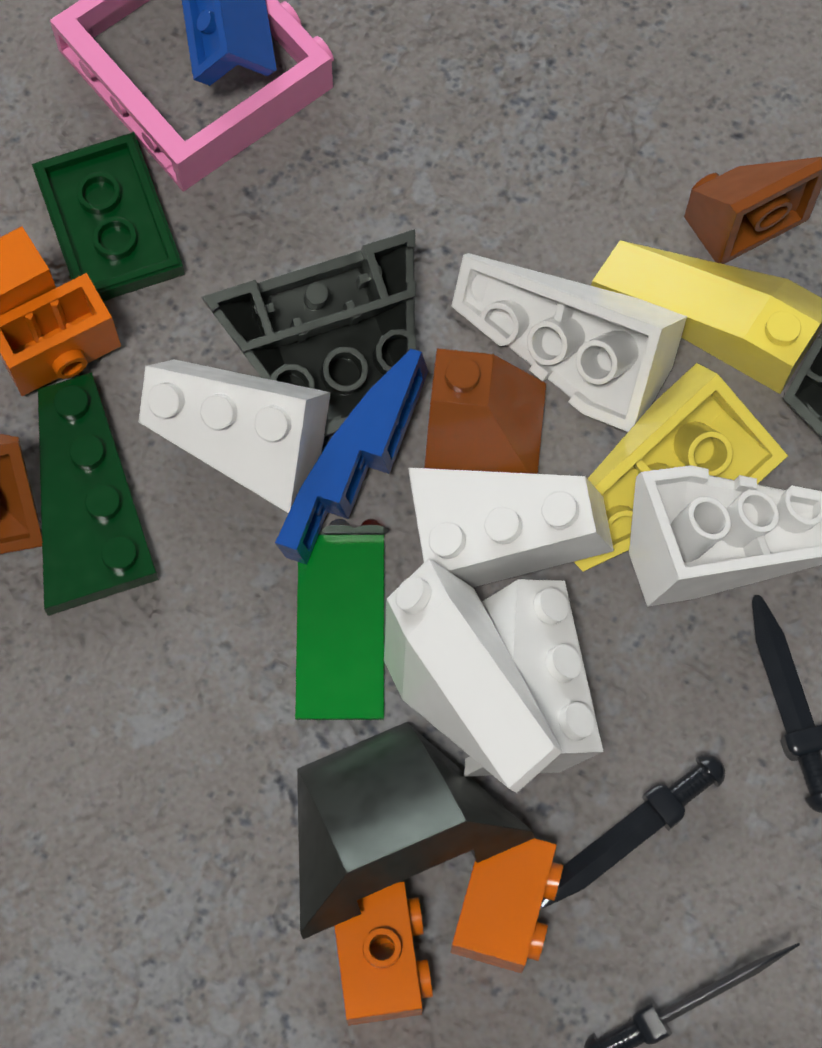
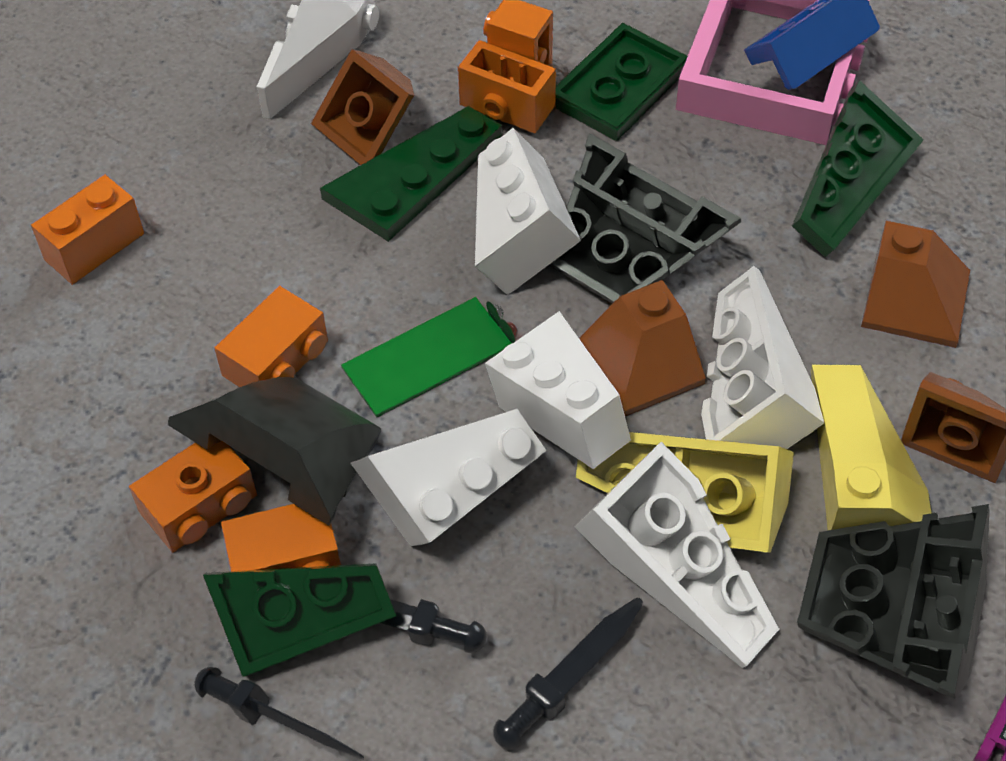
camera: 60 degrees right, 15 degrees down
blue slope [275,349,428,565] -> none
white wedge [384,559,563,793] -> none
none -> dark green wing [203,563,396,677]
none -> orange brick [214,286,328,387]
none -> dark green wing [792,80,924,257]
none -> dark orange slope [861,221,970,348]

